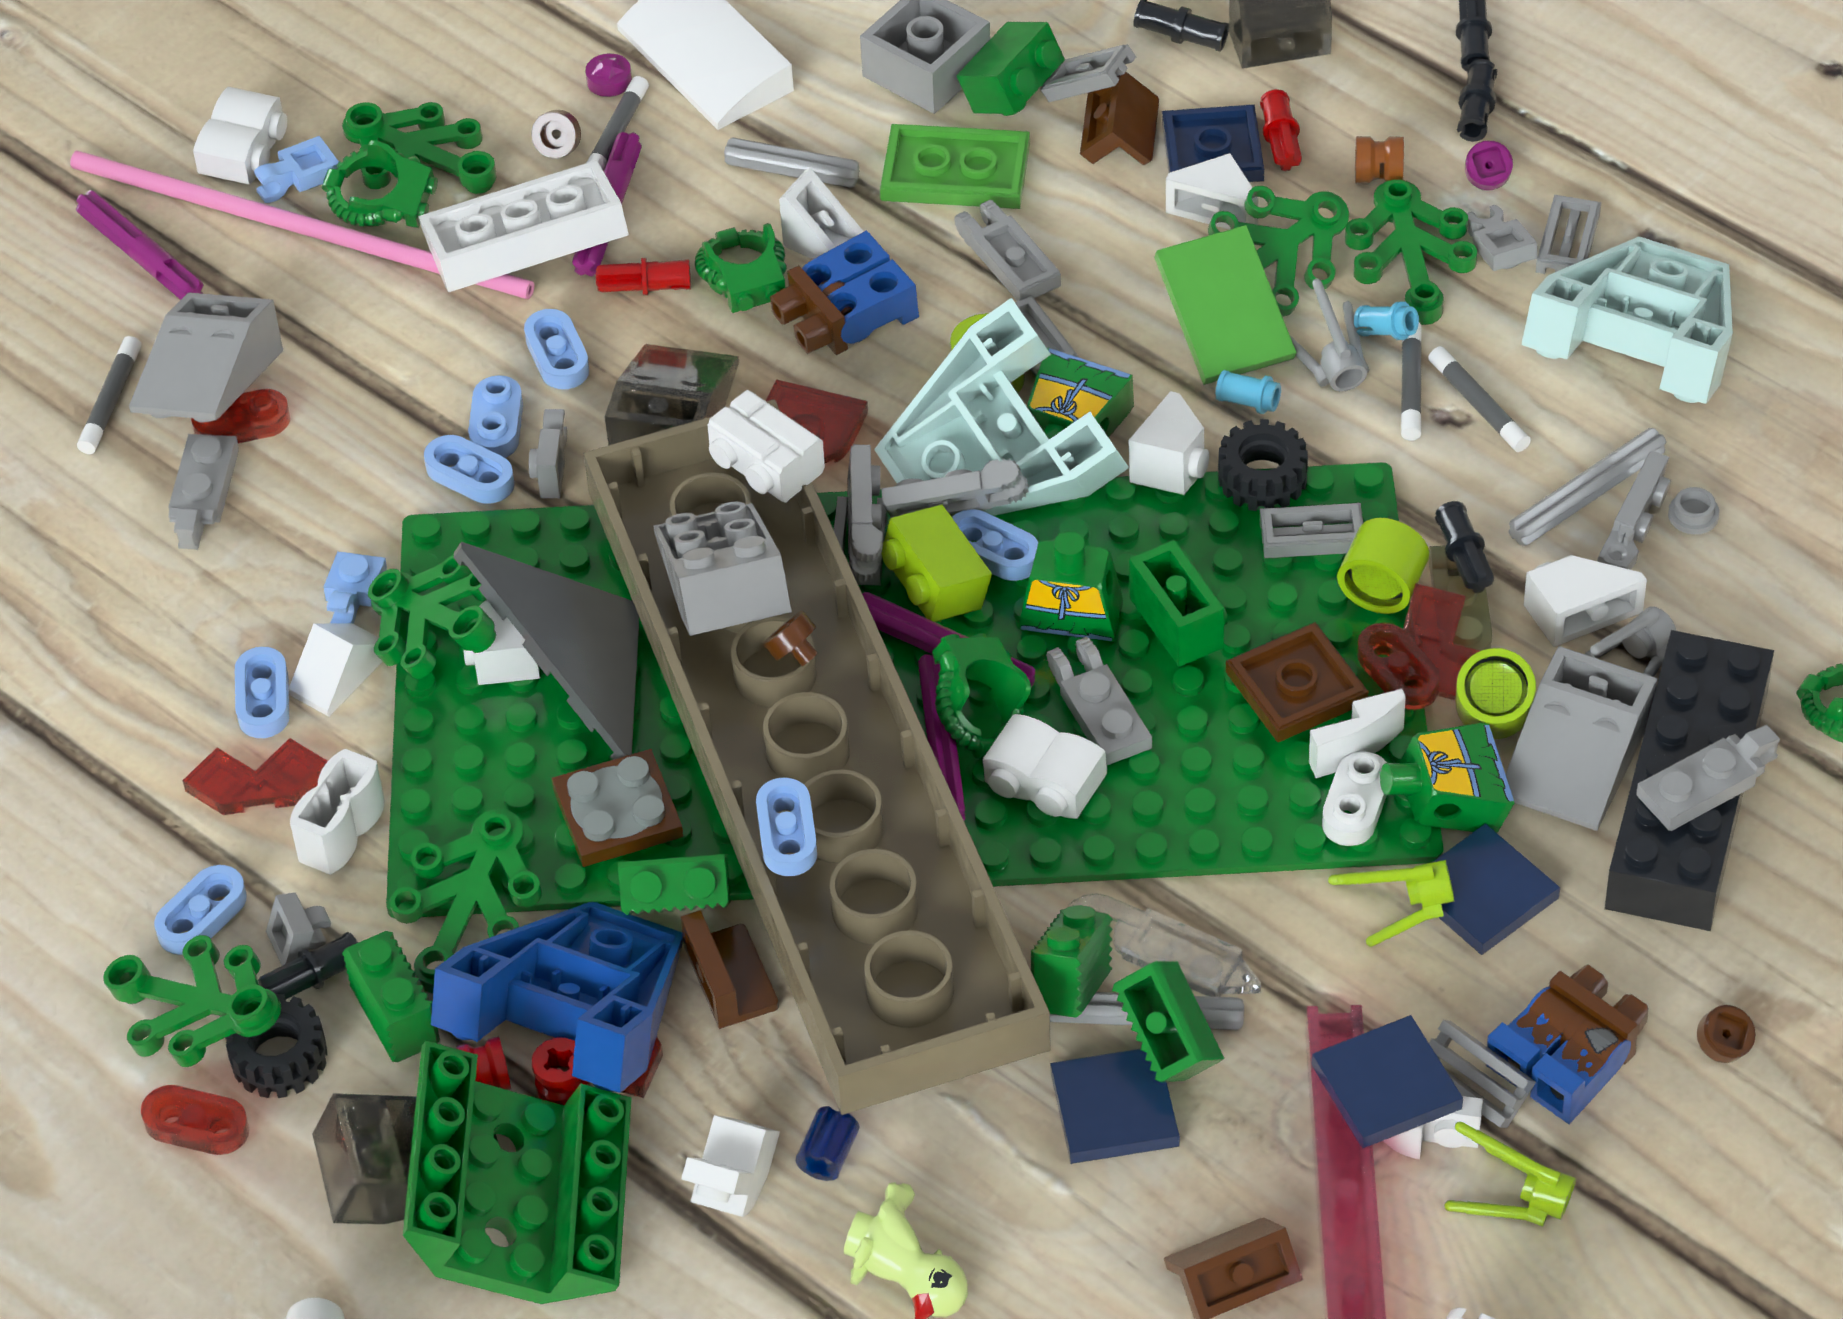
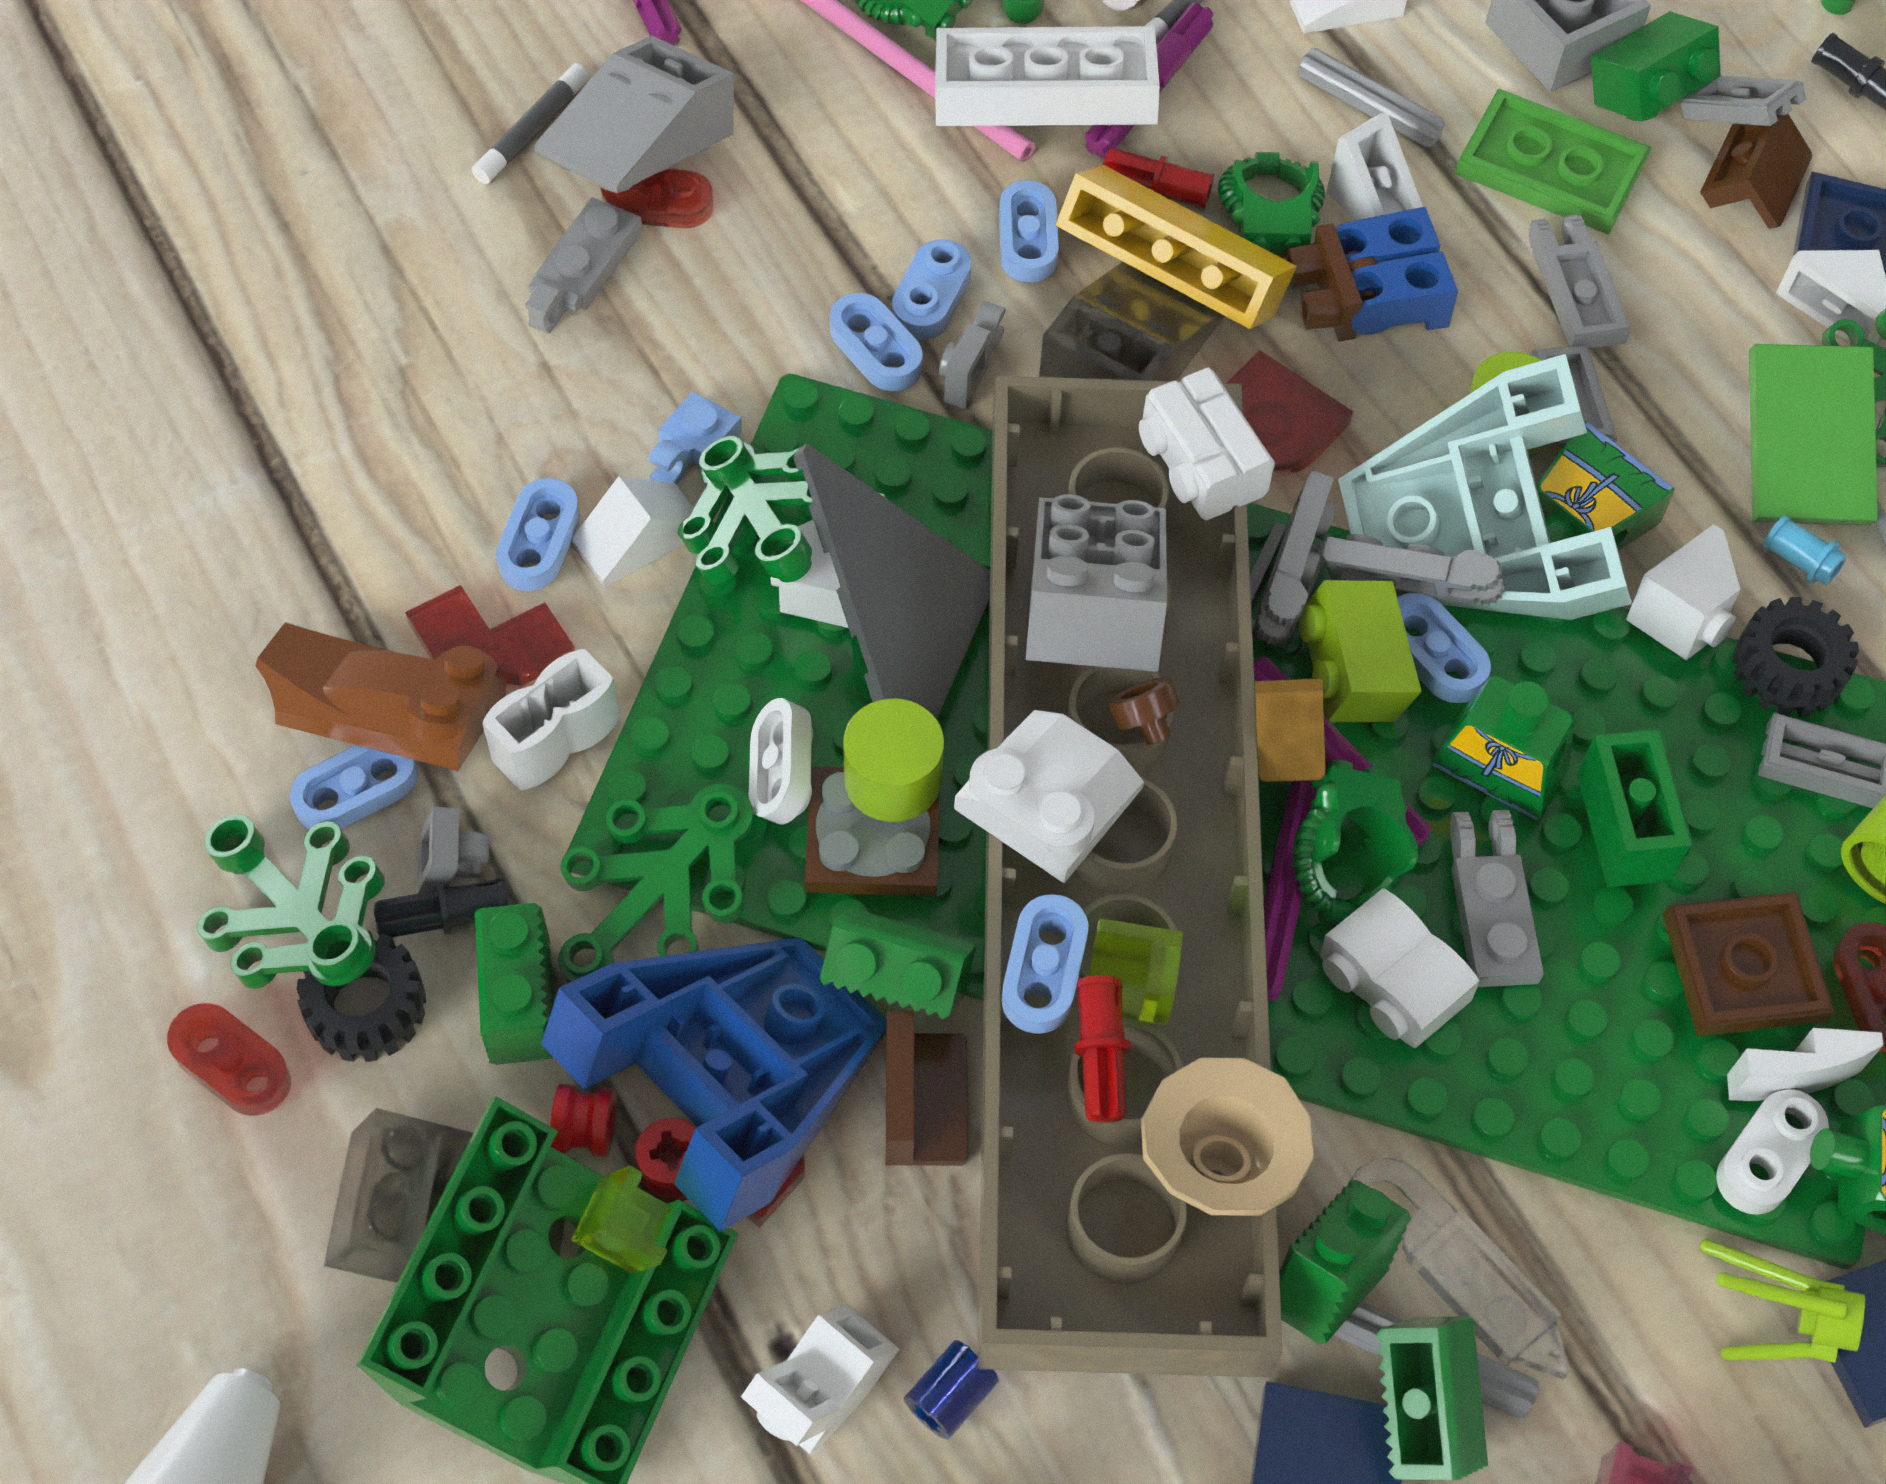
camera: 15 degrees right, 10 degrees up
none -> dark orange slope [255,622,506,771]
none -> clear neon green panel [571,1165,671,1274]
none -> white plate [749,698,813,825]
none -> lime piece [843,698,944,822]
none -> white slope [954,710,1144,883]
none -> yellow brick [1055,165,1297,329]
none -> red axle [1074,975,1131,1123]
none -> clear neon green panel [1089,919,1183,1025]
none -> tan hat [1141,1058,1314,1216]
none -> pearl gold slope [1255,679,1325,782]

